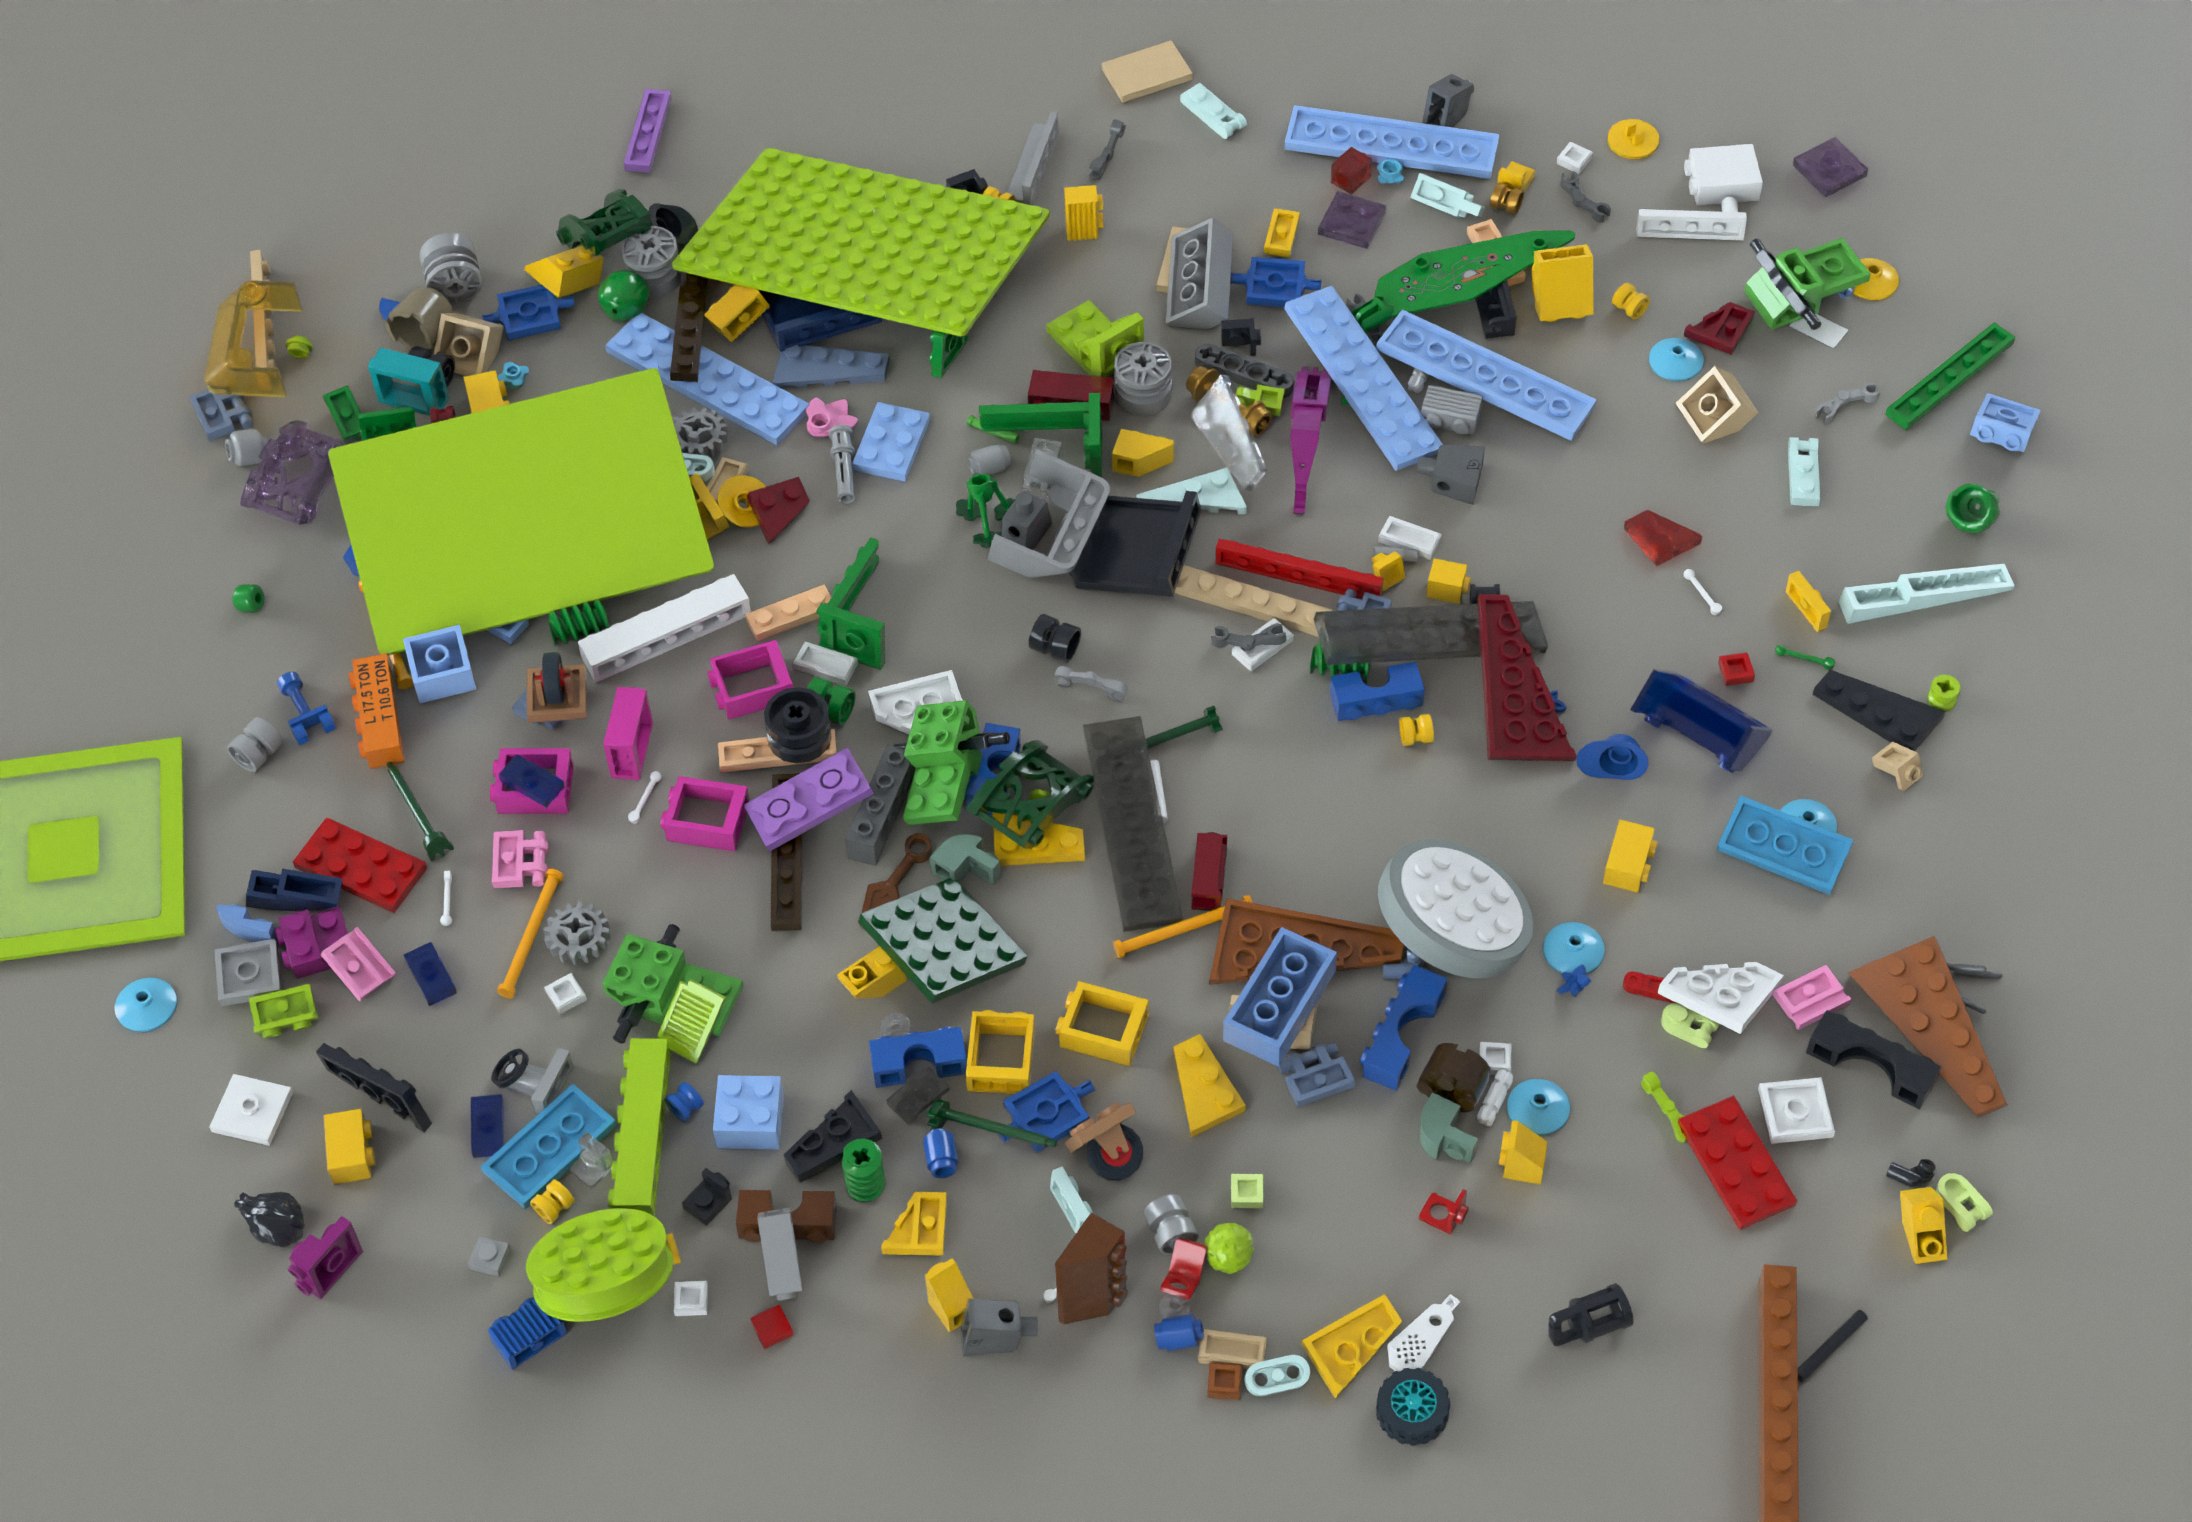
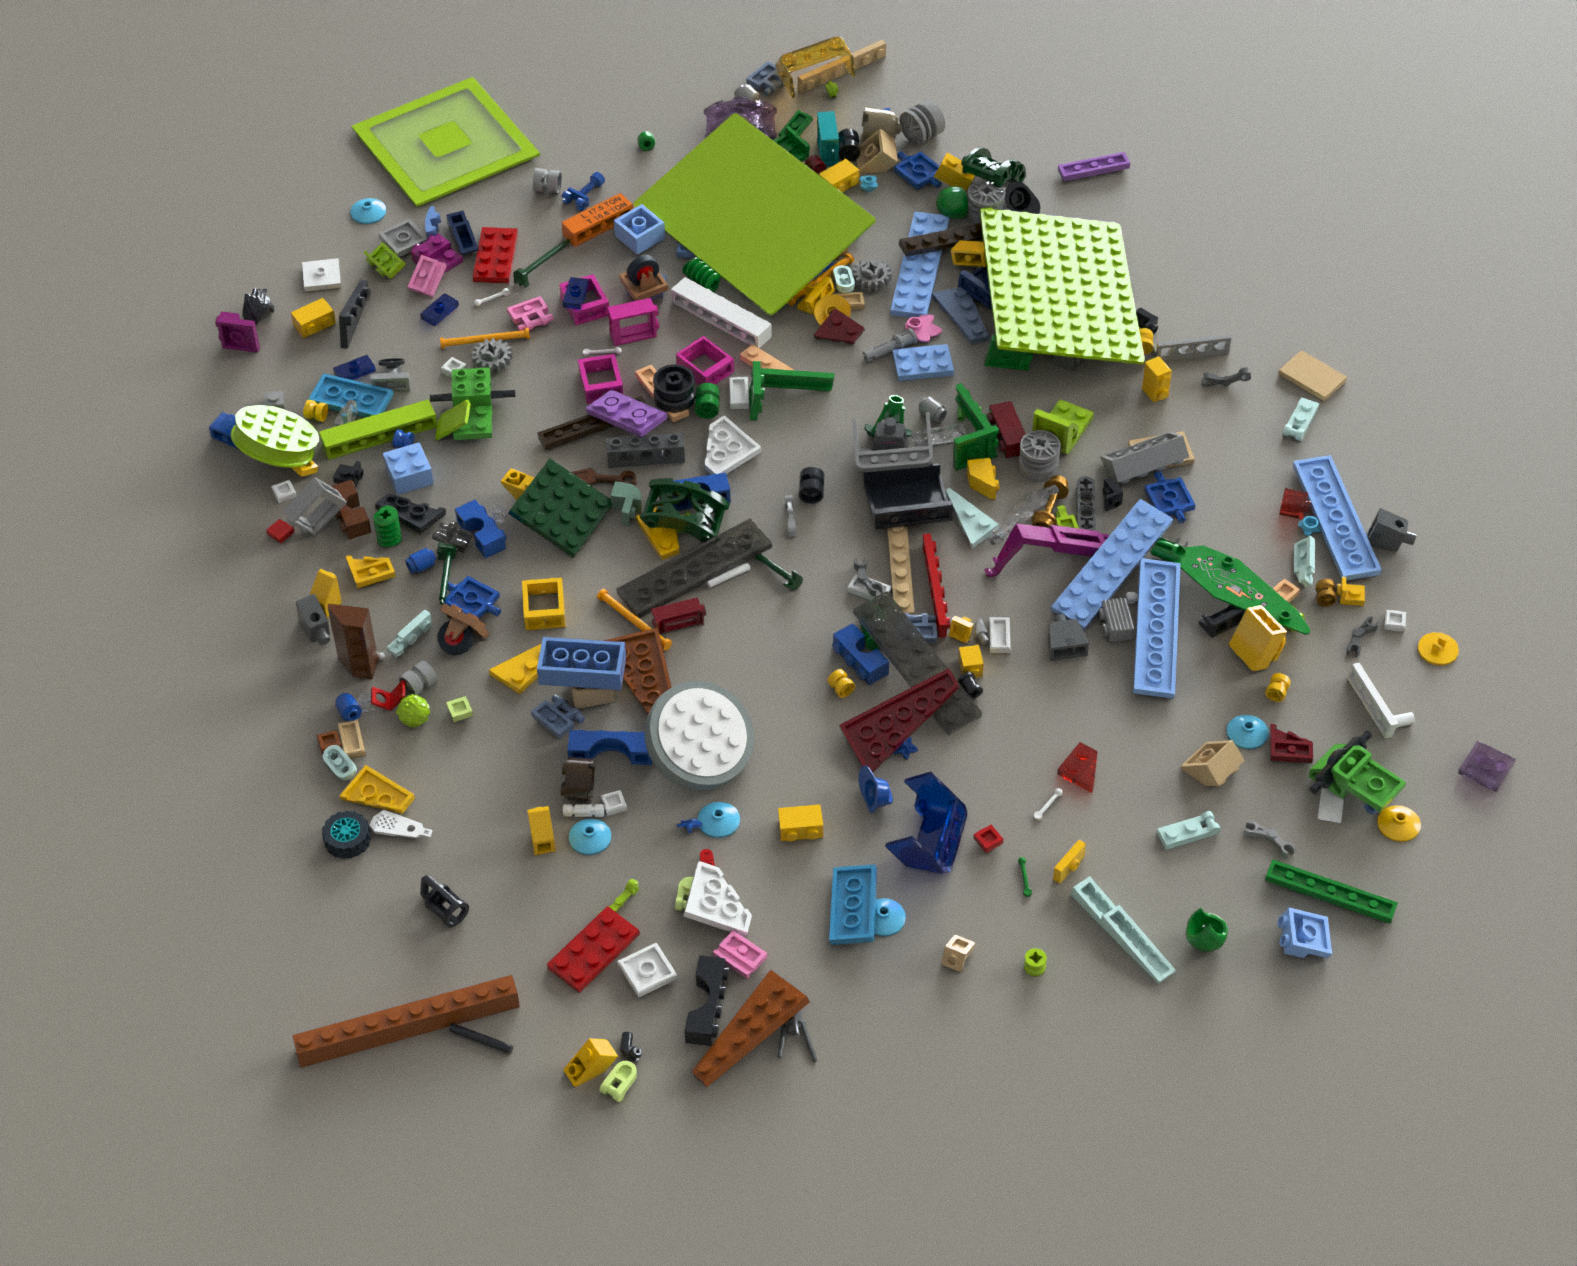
camera: 65 degrees right, 5 degrees down
bright green piece [893,700,1010,825] -> none
yellow window [966,1010,1035,1094] -> none
yellow plate [1264,208,1300,258] -> none
clear purple plate [1318,191,1386,249] -> none
sand green brick [1419,1093,1478,1163] -> none
red bracket [1419,1189,1469,1235] -> none
white brick [1684,144,1763,205] -> none
black wing [1812,670,1945,751] -> none

